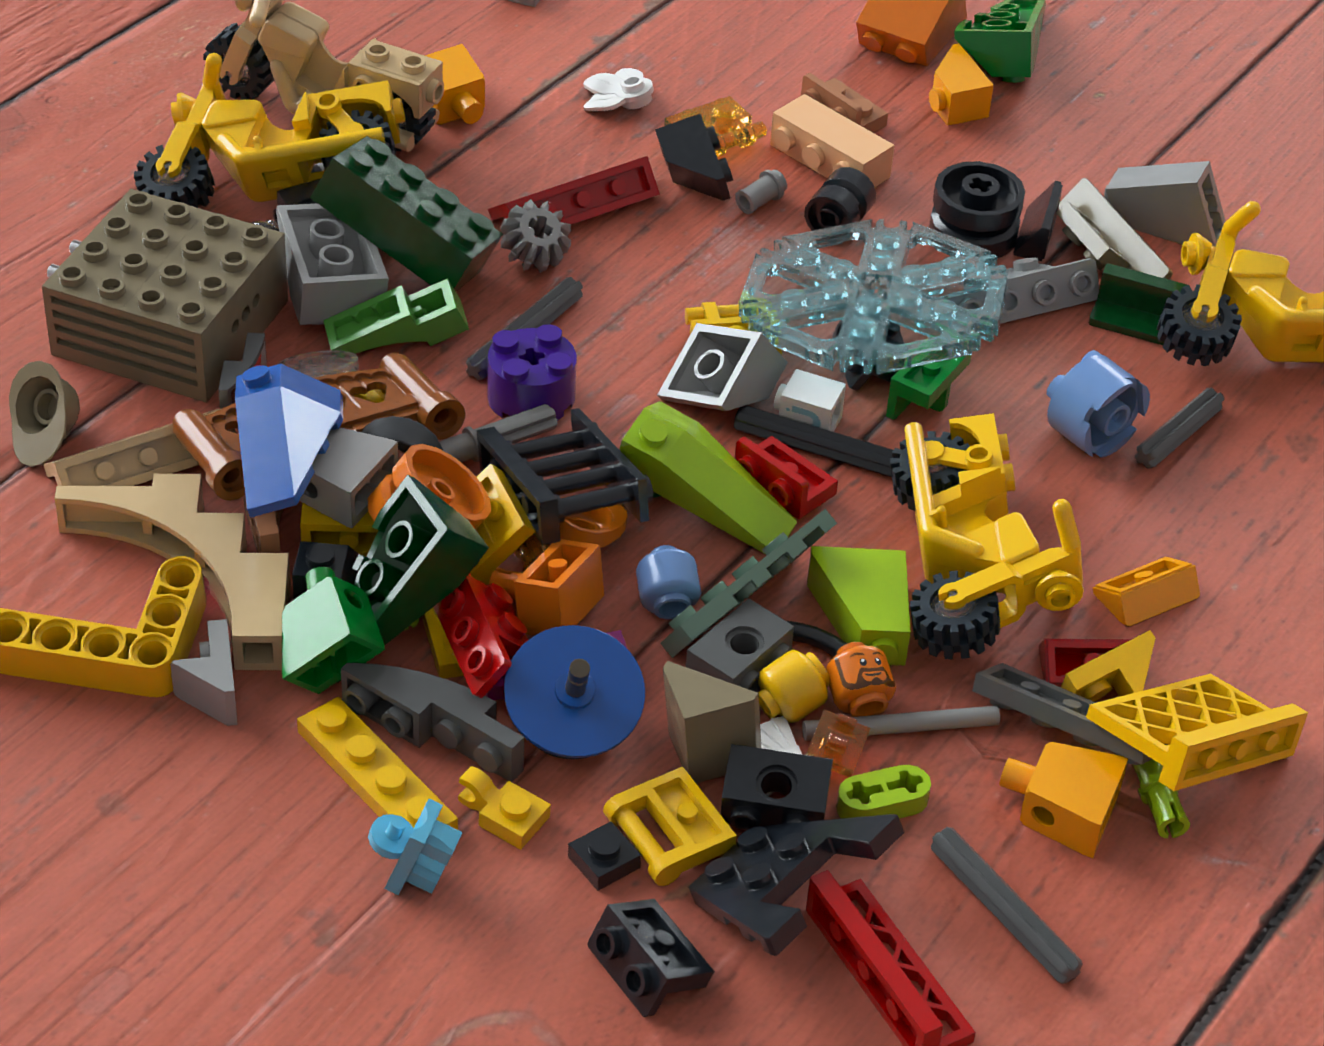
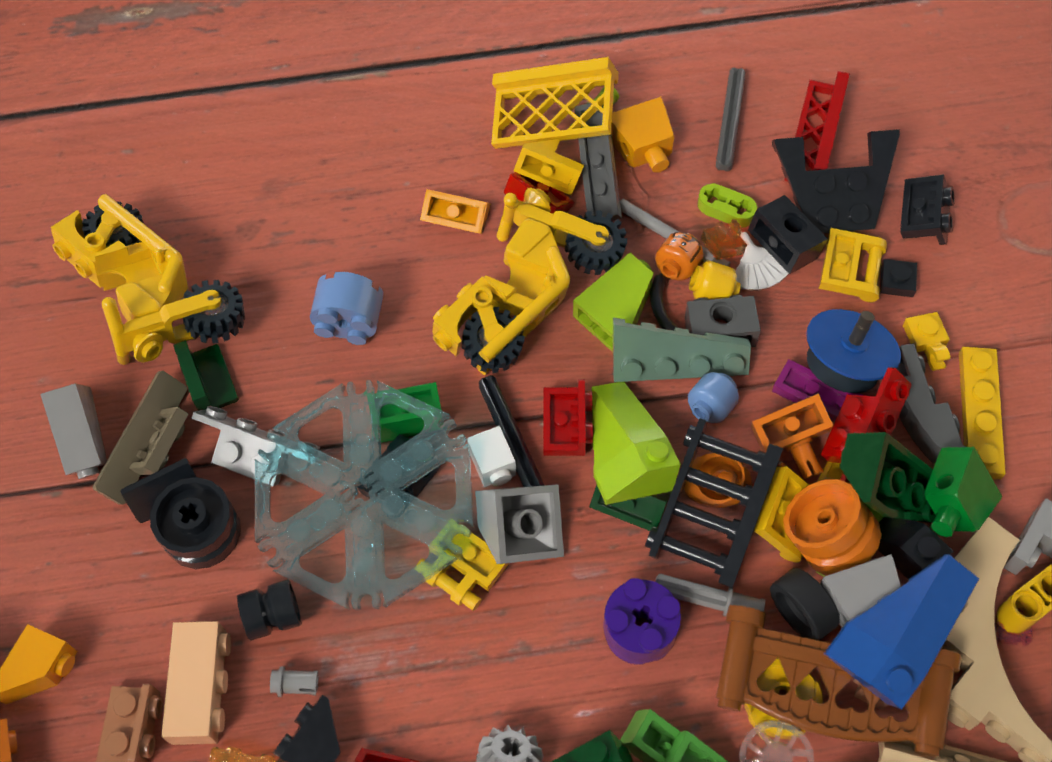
camera: 130 degrees left, 20 degrees up
medium azure hips [368,799,462,895] -> none
dark grey axle [466,277,583,380] -> none
dark tan slope [663,661,762,783] -> none
dark grey axle [1135,388,1224,468] -> none

